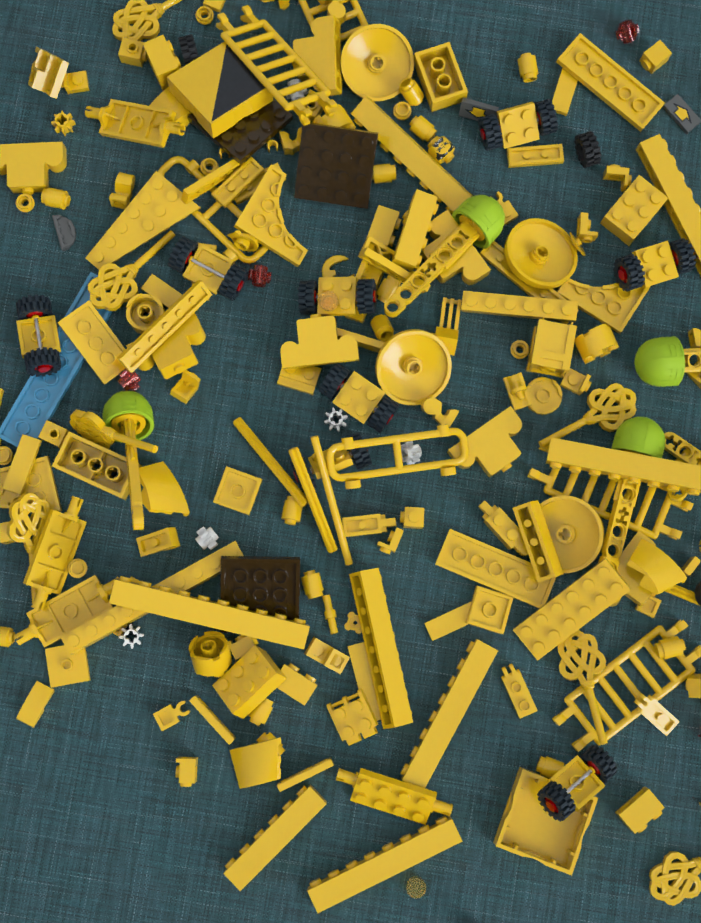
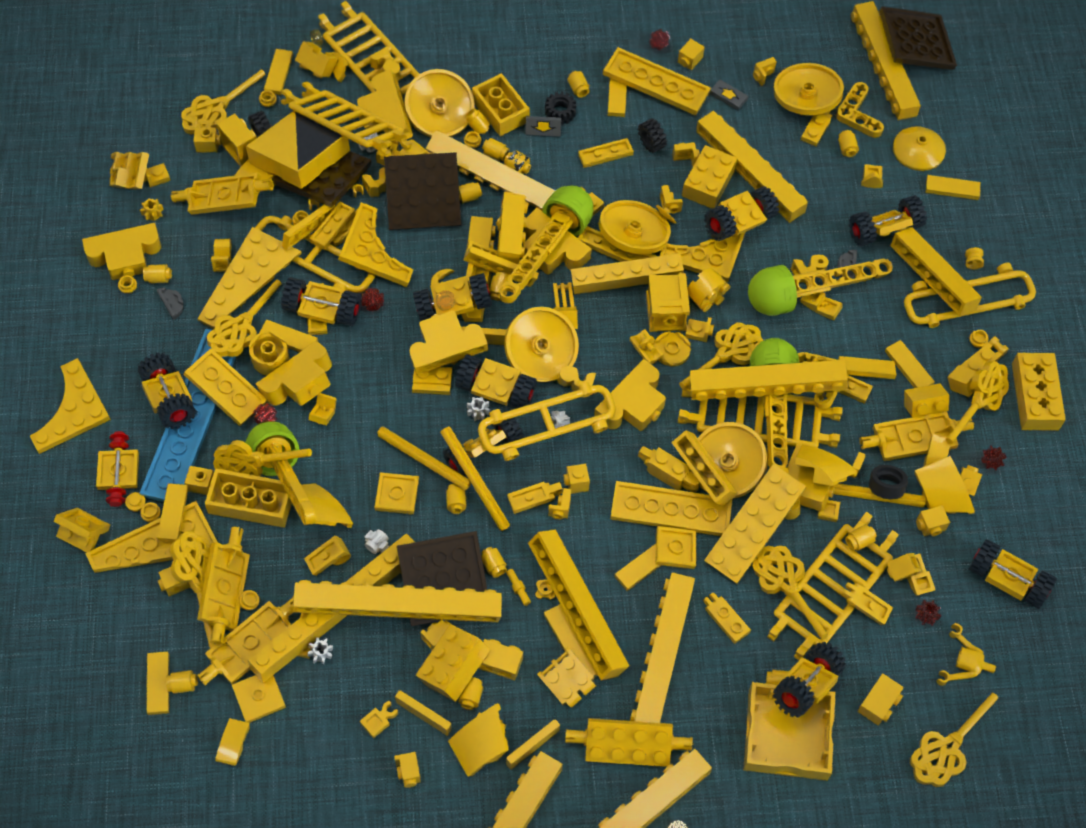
camera: 15 degrees left, 20 degrees down
yellow plate [117,280,212,373] -> none
yellow brick [189,631,232,677] -> none
yellow animal [227,230,259,252] -> none
yellow slope [304,637,350,675] -> none
yellow piece [310,435,353,566] -> none
yellow brick [370,314,394,342] -> none
plate [478,99,558,151] -> none
yellow plate [510,340,529,359] -> none
none -> black tyre [545,91,576,125]

